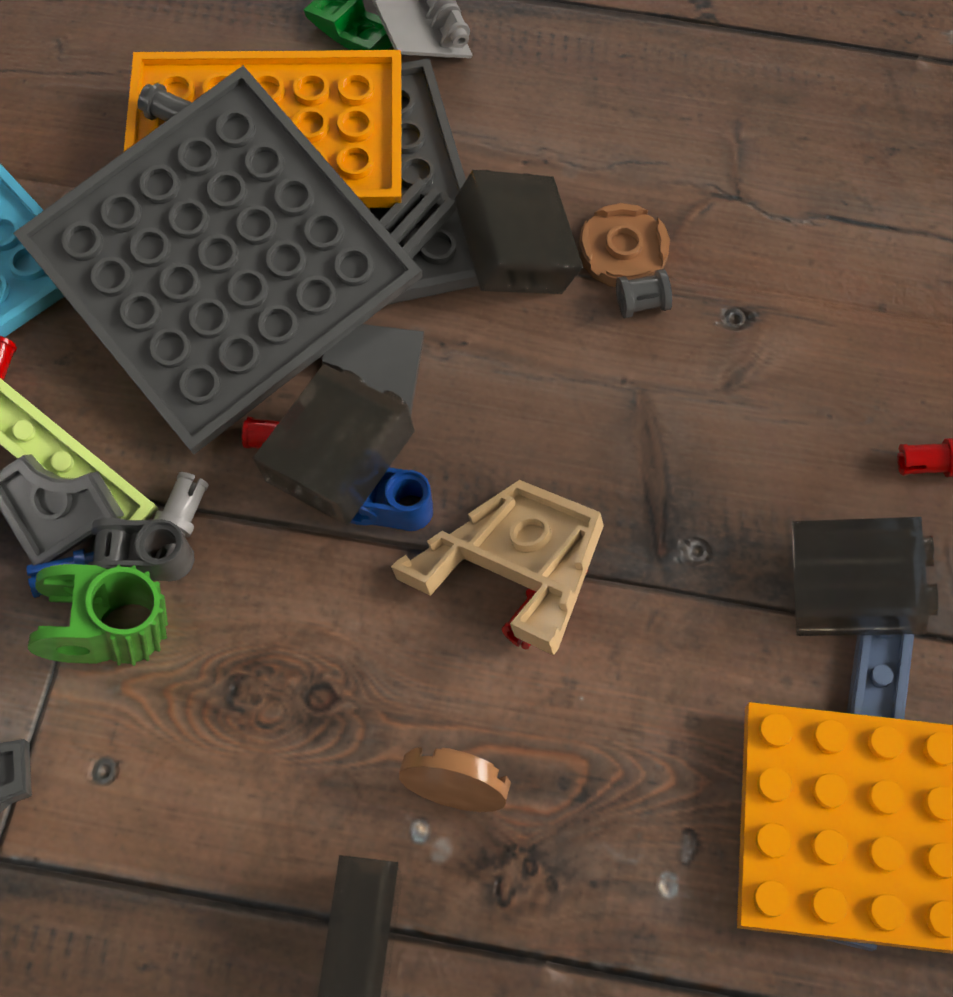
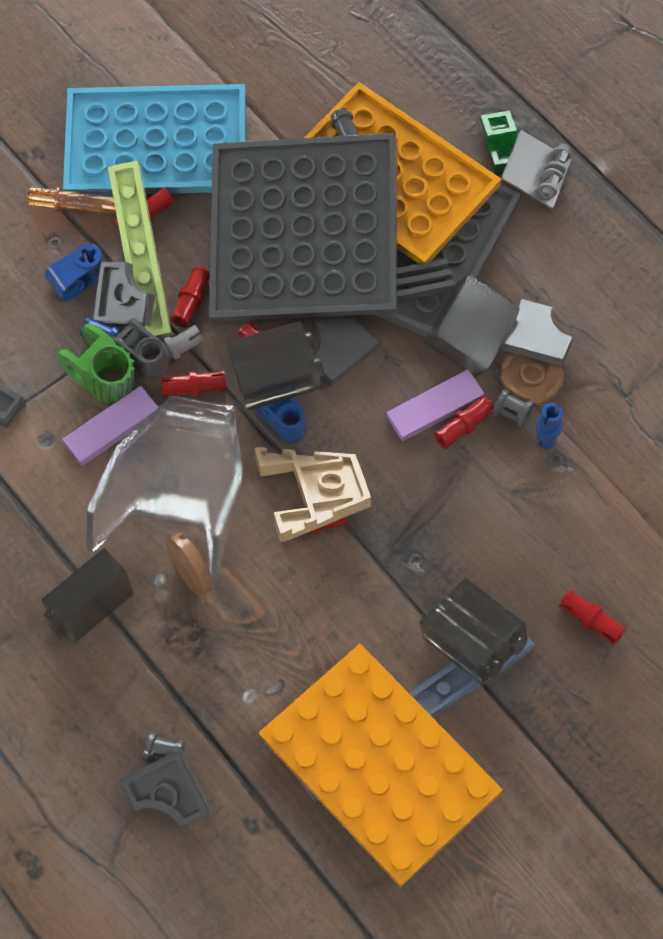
camera: 45 degrees right, 0 degrees up
none -> lavender tile [62,386,160,466]
none -> clear windscreen [87,395,243,576]
none -> red pin [161,370,226,397]
none -> red pin [170,266,210,328]
none -> lavender tile [386,369,485,442]
none -> red pin [434,396,494,449]
none -> tile [501,299,572,367]
none -> blue pin [536,403,563,449]

